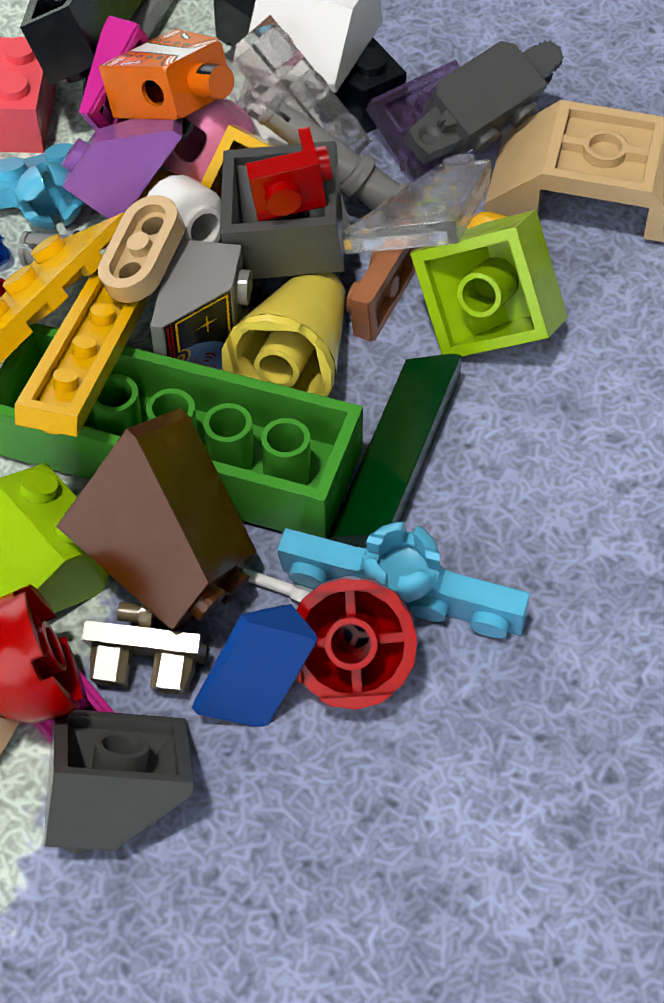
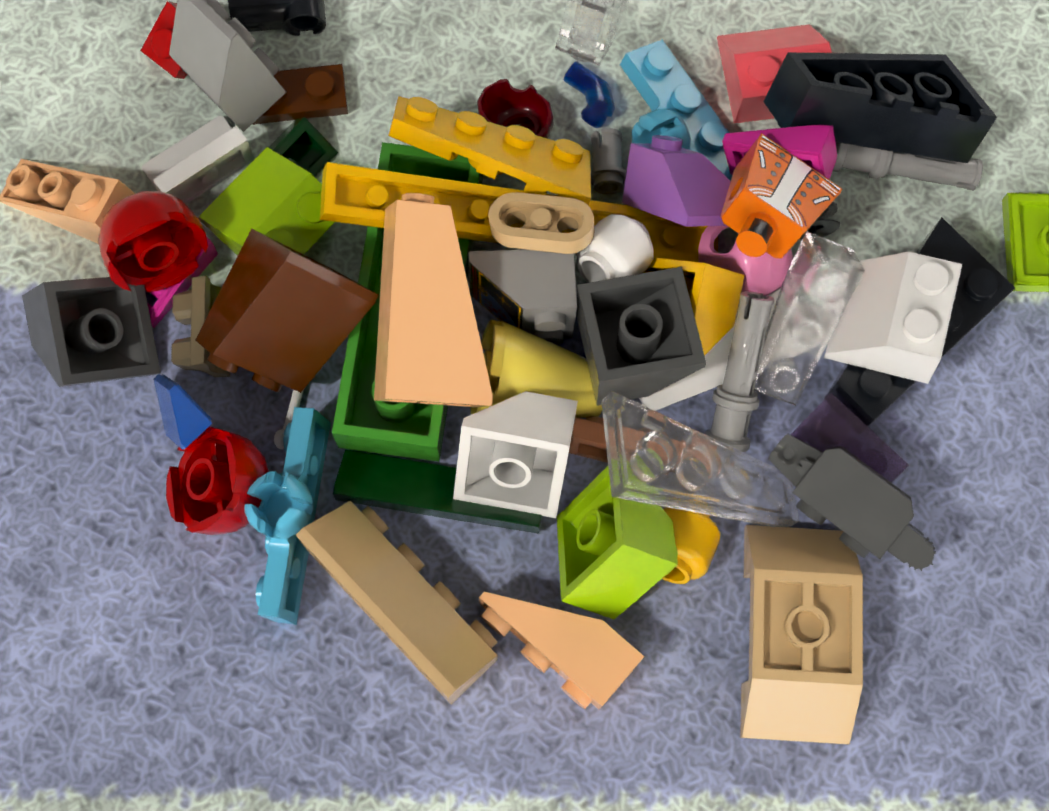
camera: 75 degrees right, 20 degrees up
red bracket [245,126,333,222] -> none
none -> tan slope [296,501,498,705]
none -> light nougat slope [374,193,493,408]
none -> white slope [453,391,578,518]
none -> light nougat slope [479,591,645,709]

